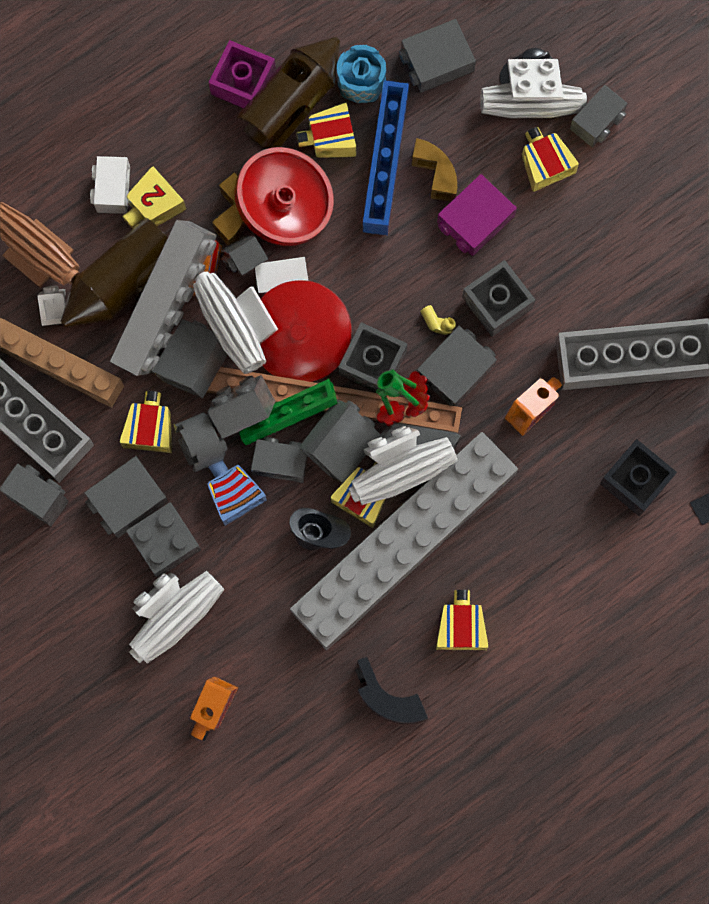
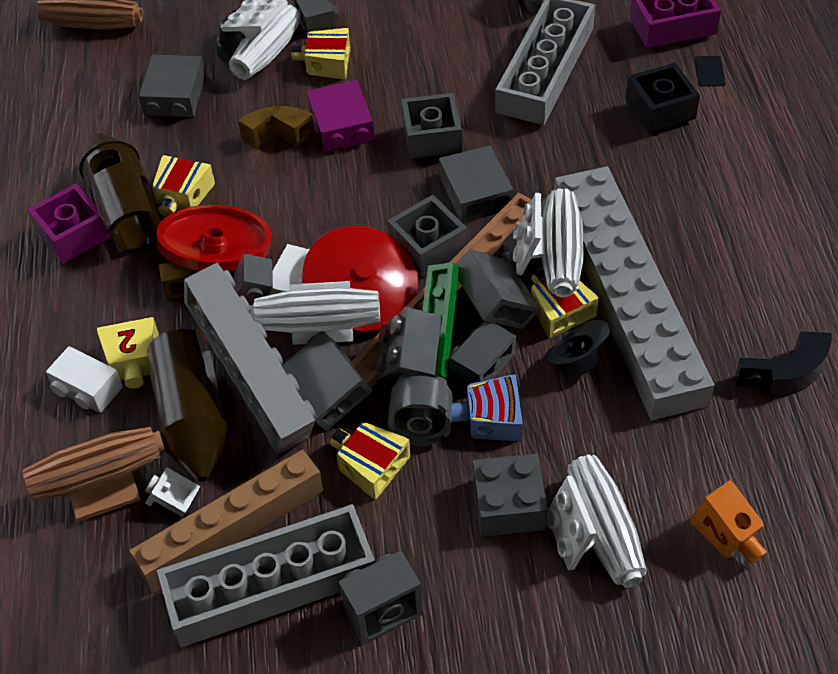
camera: 60 degrees left, 25 degrees down
dark grey brick [84,456,168,538] -> none
dark azure brick [337,45,386,103] -> none
blue brick [363,81,409,236] -> none
plant [376,369,430,426] -> none
light yellow arm [420,305,456,335] -> none
torso [436,590,488,650] -> none
orange torso [505,377,563,436] -> none

